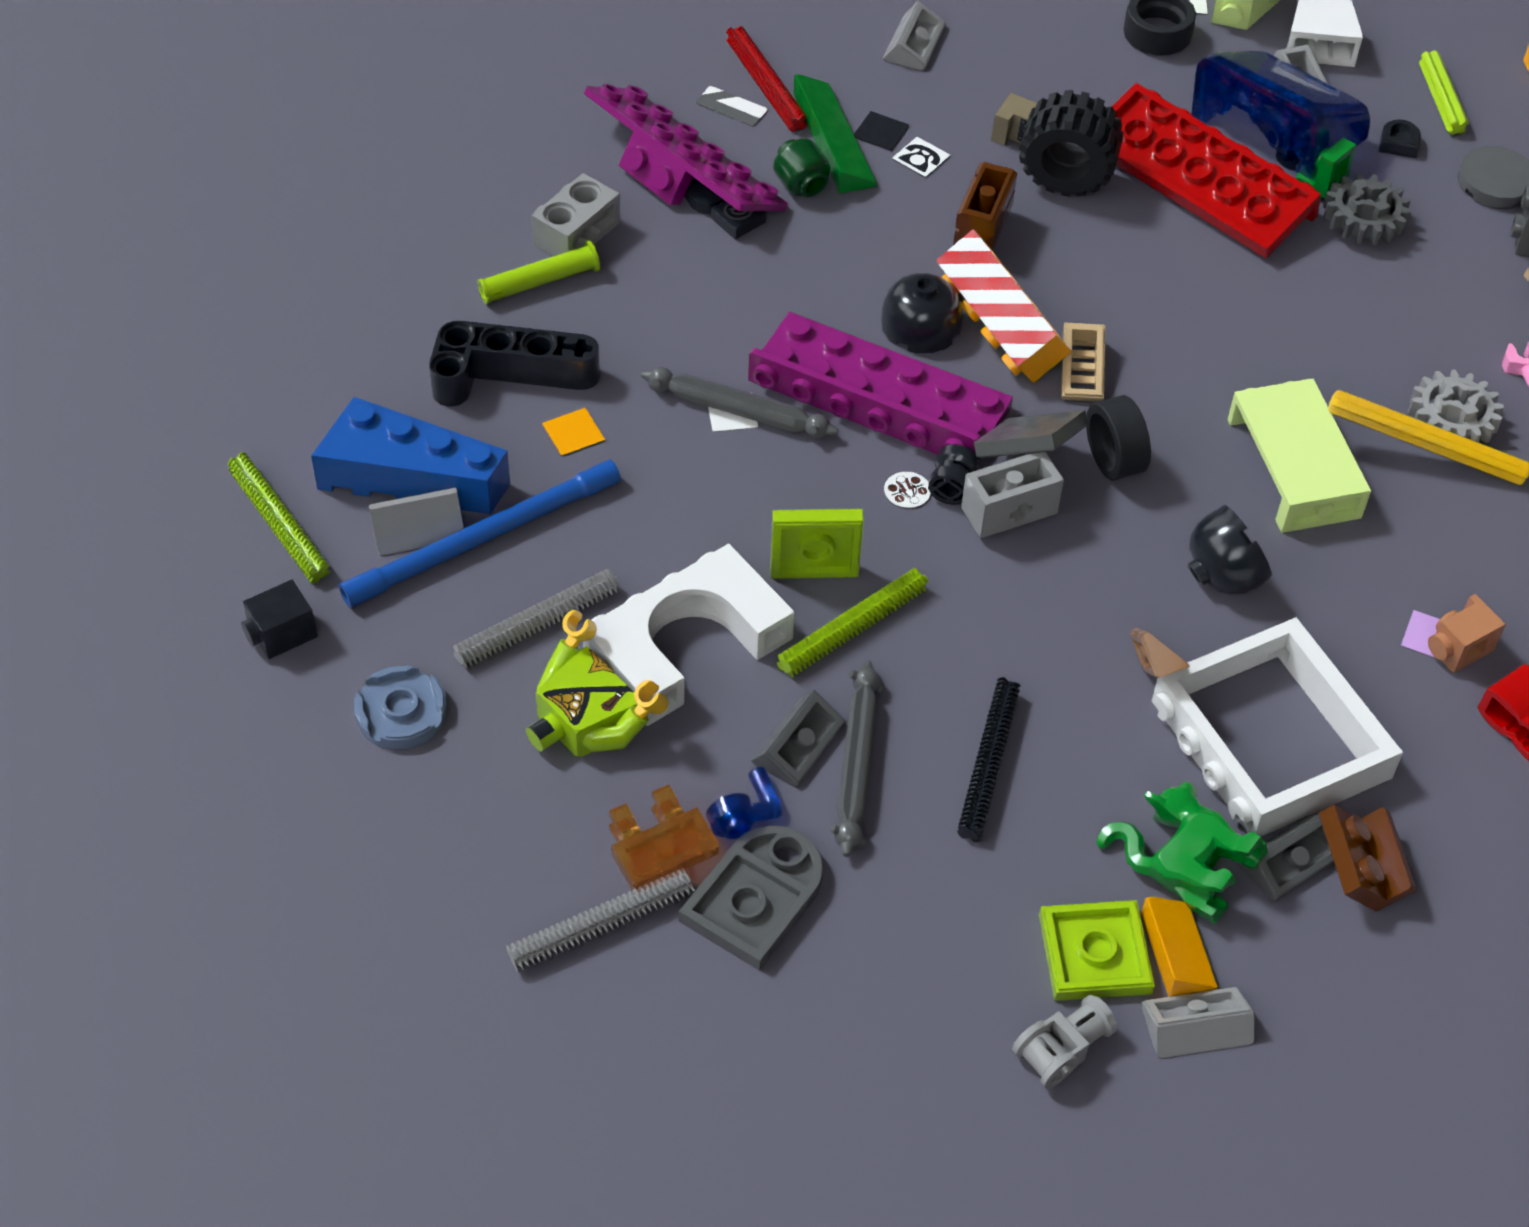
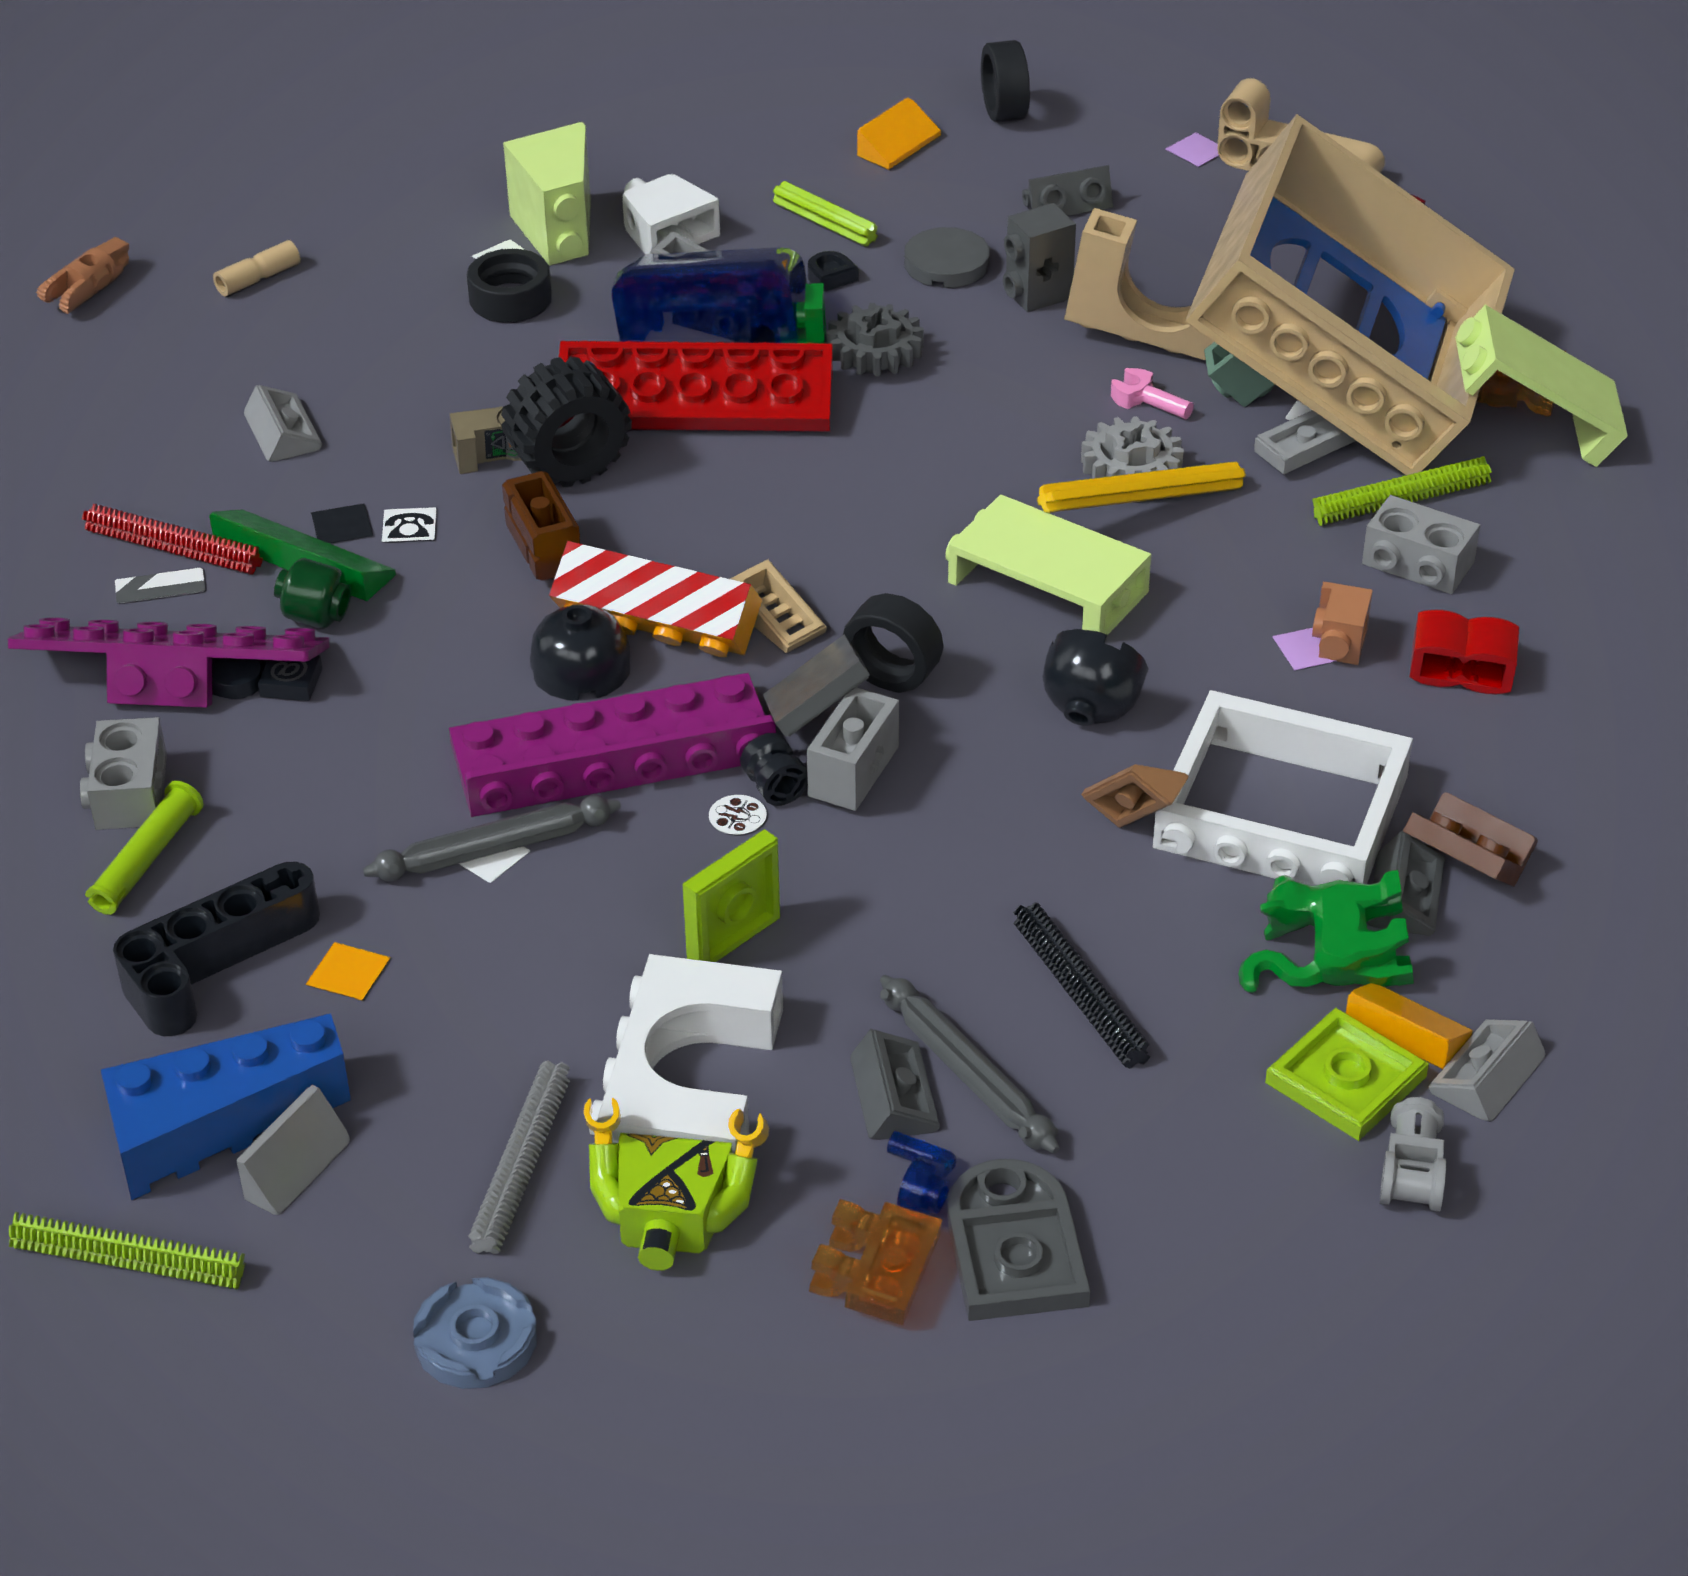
camera: 40 degrees left, 10 degrees down
black brick [241,579,318,660] -> none
blue piece [338,459,621,608] -> none
light grey axle [505,868,695,973] -> none
lime axle [776,568,929,678] -> none

